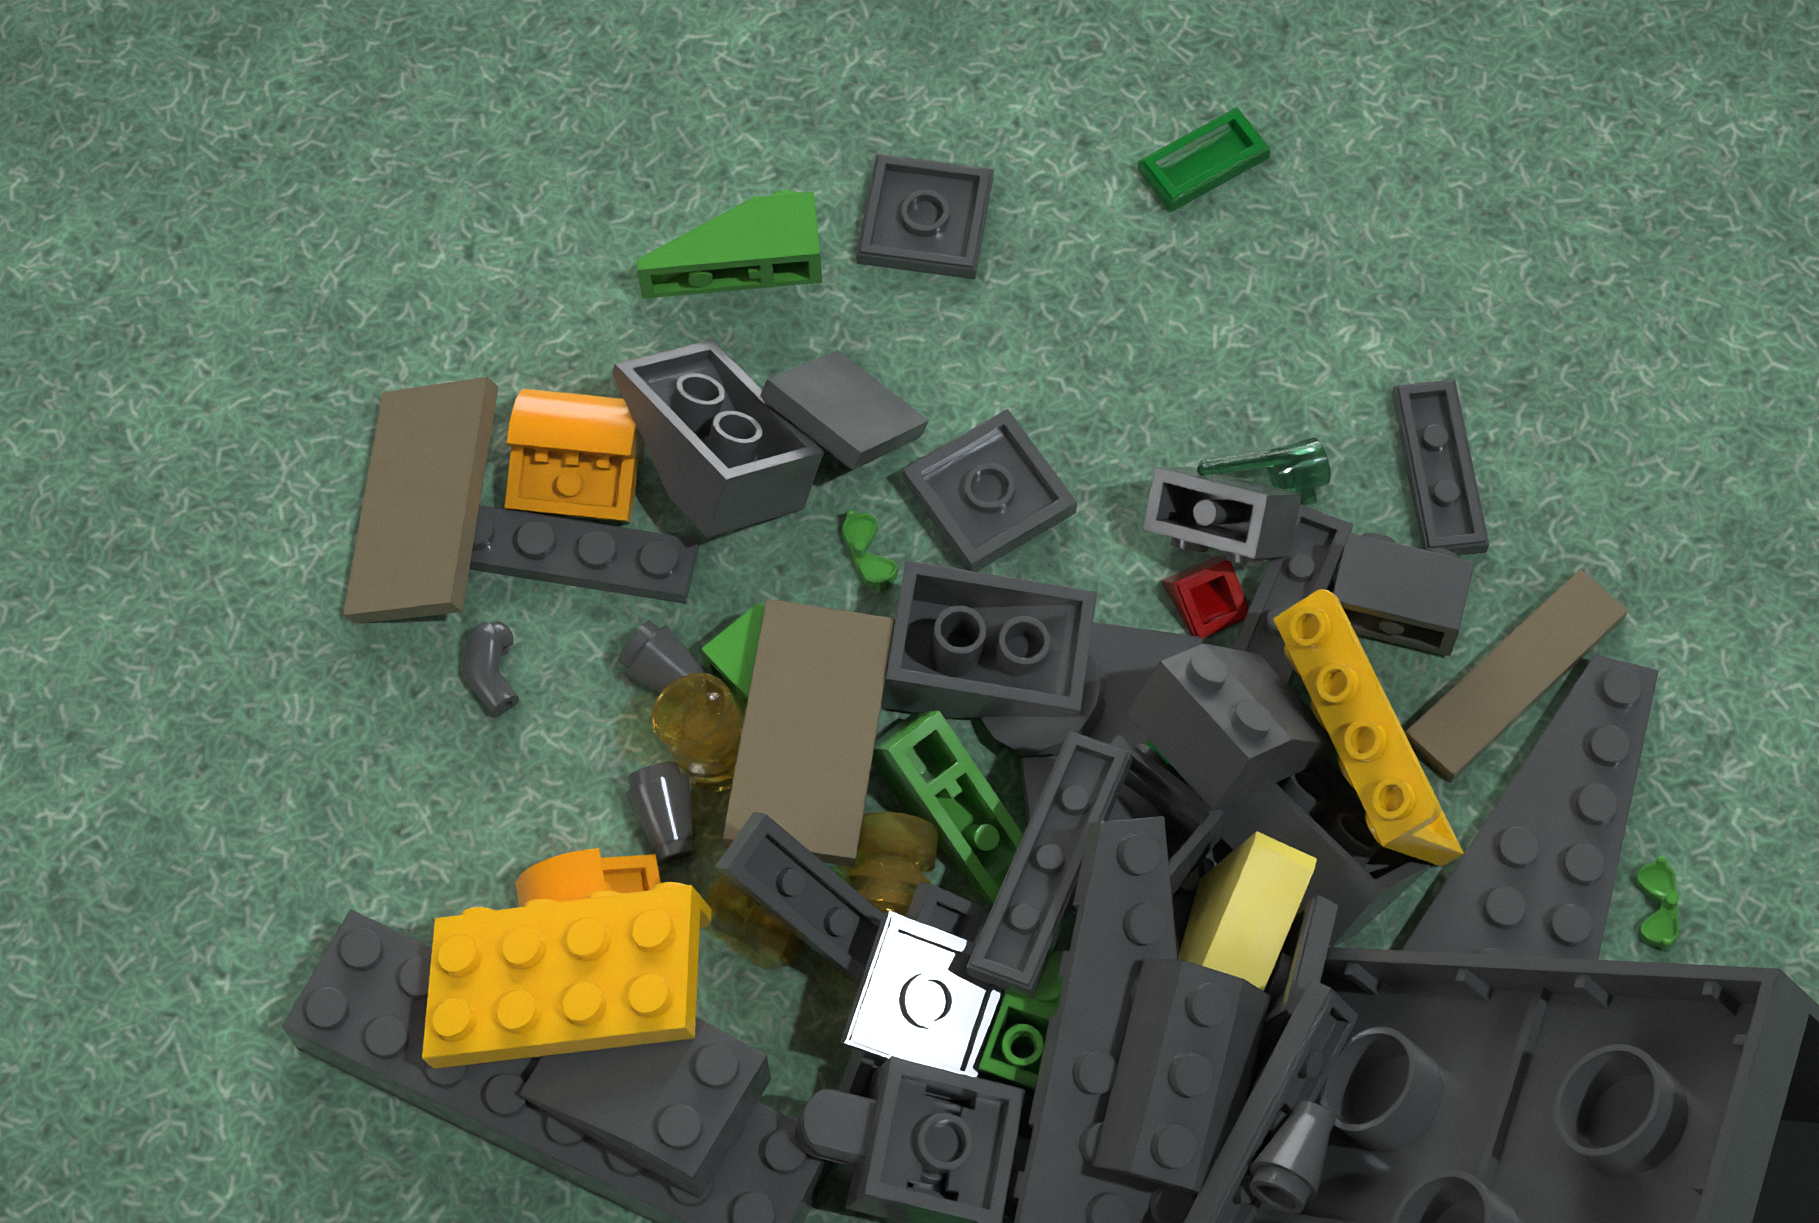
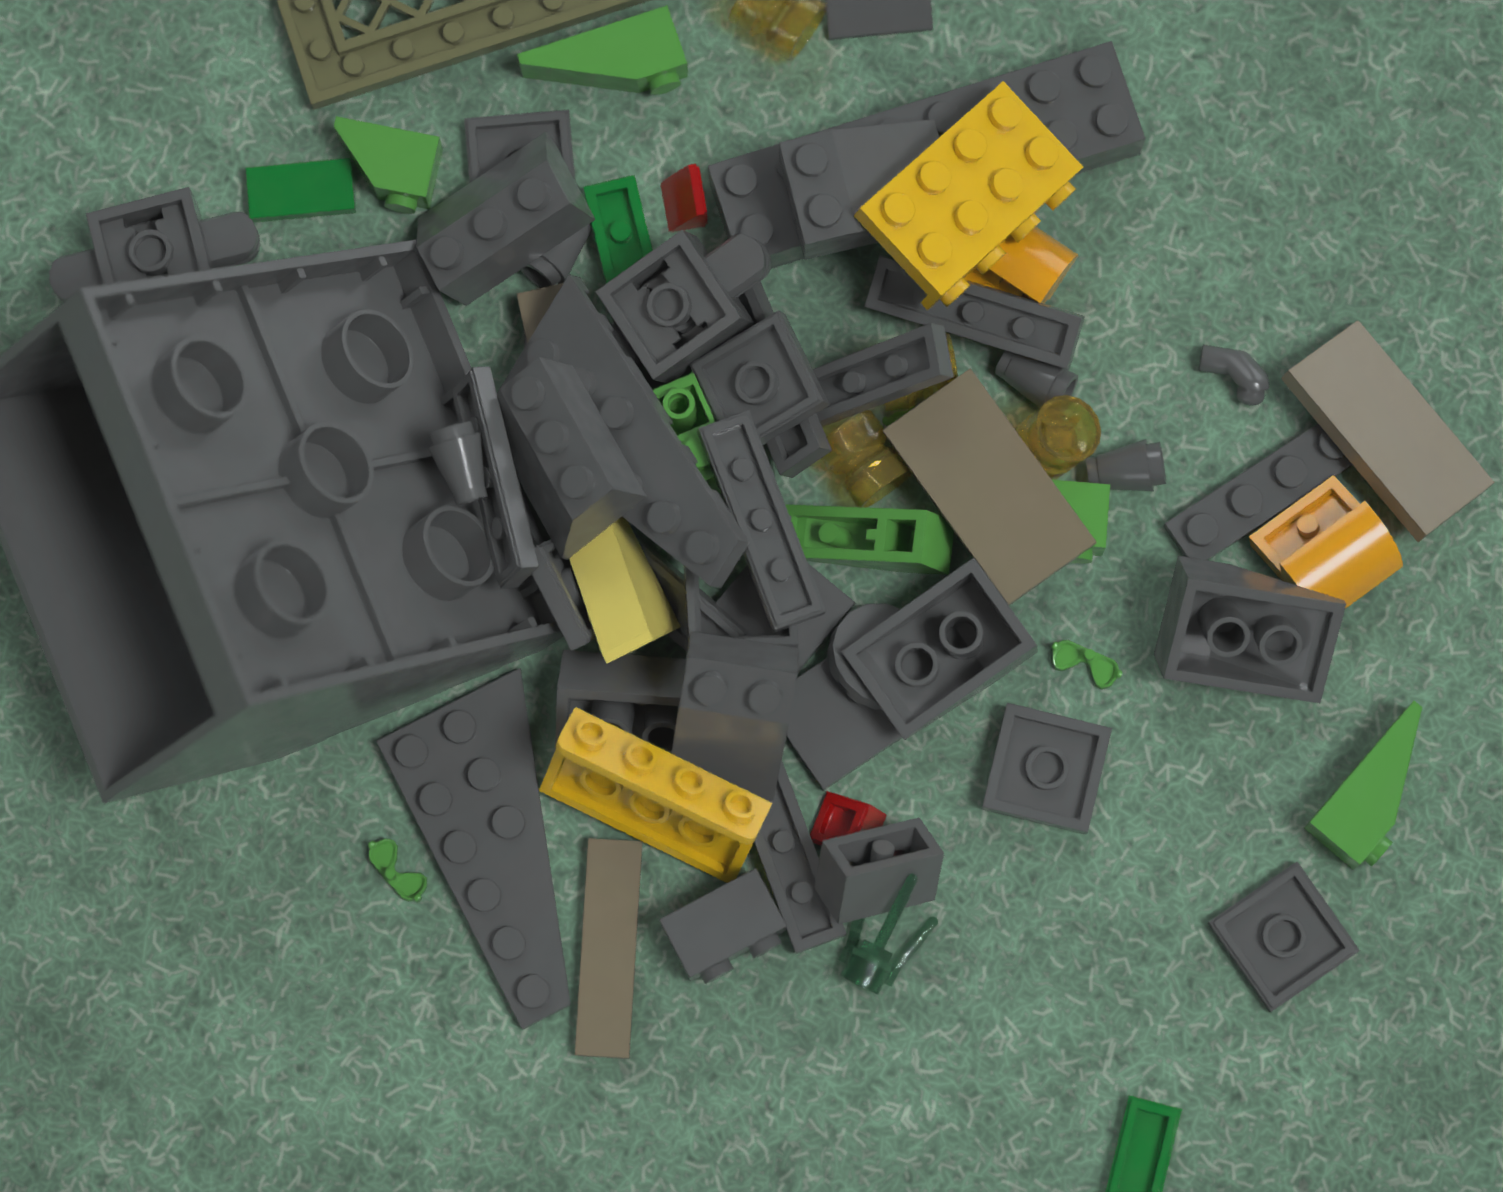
camera: 135 degrees right, 15 degrees up
dark grey tile [759,350,929,470] -> none
dark grey tile [1392,379,1489,556] -> none
none -> dark grey plate [865,255,1085,369]

